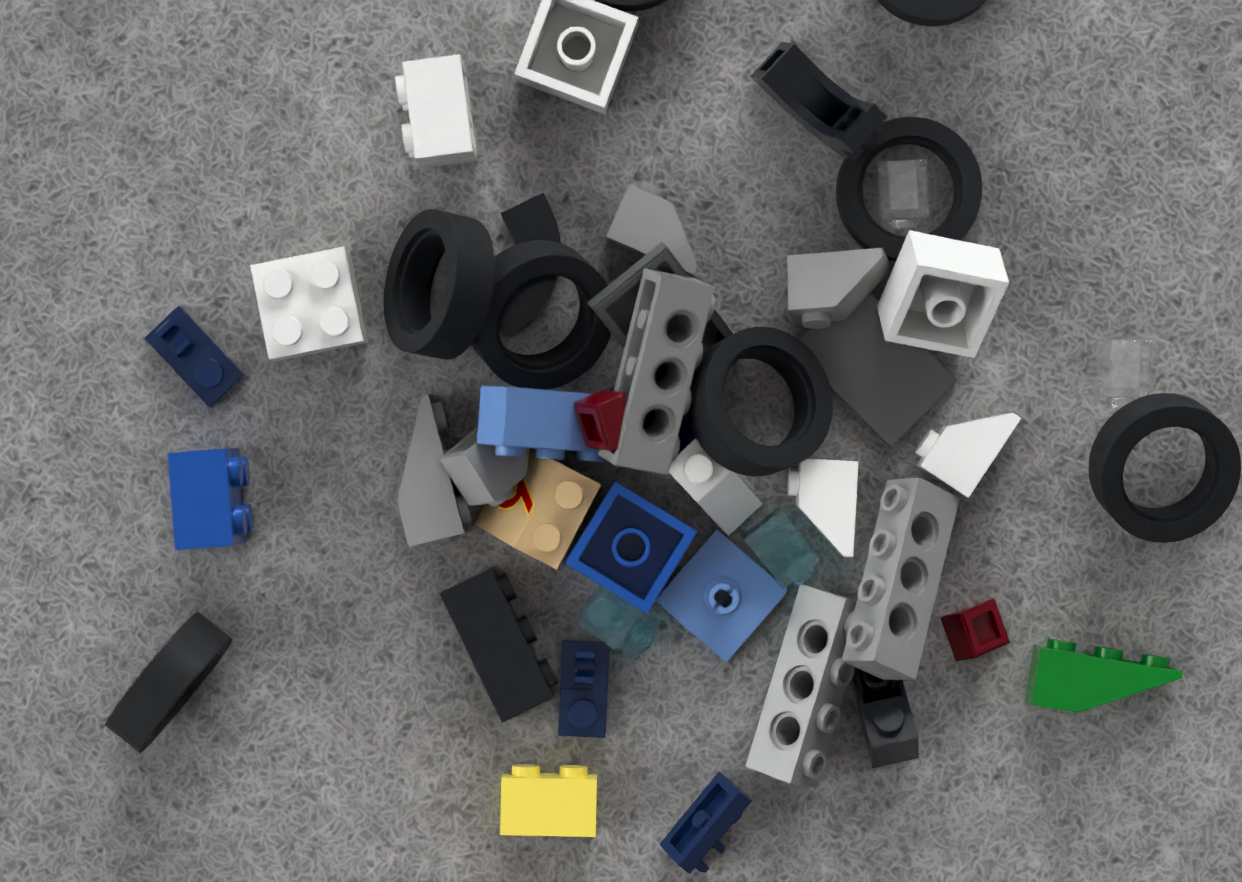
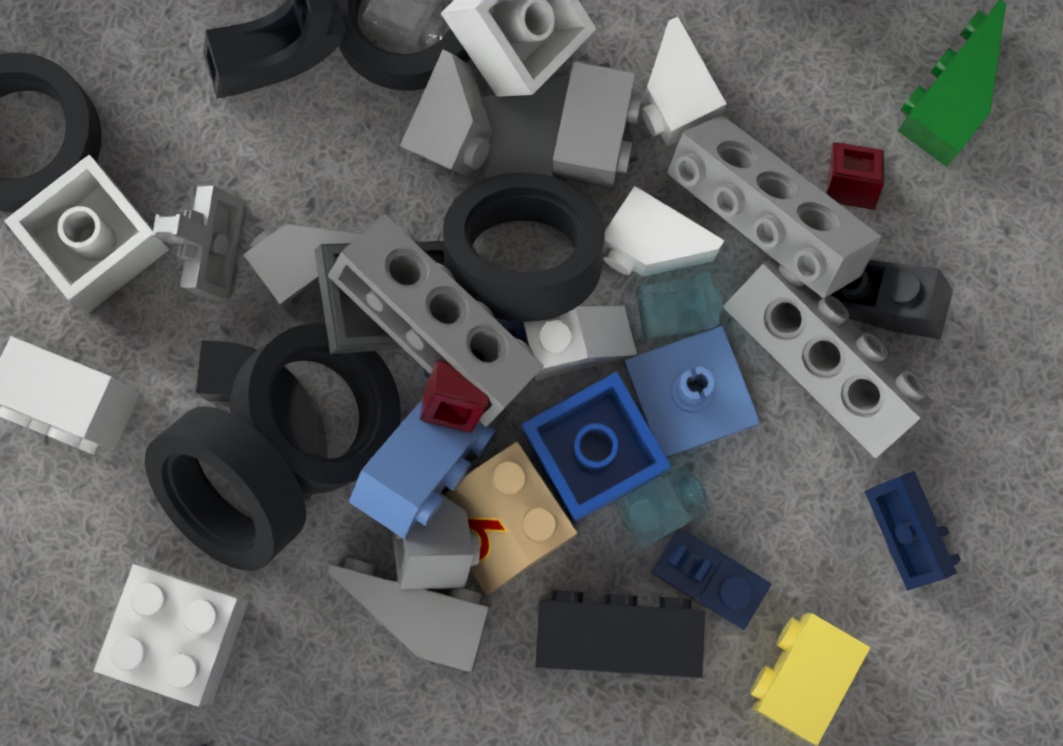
camera: 55 degrees left, 10 degrees down
none -> light grey hinge [152,186,245,301]
none -> light grey brick [552,61,642,188]

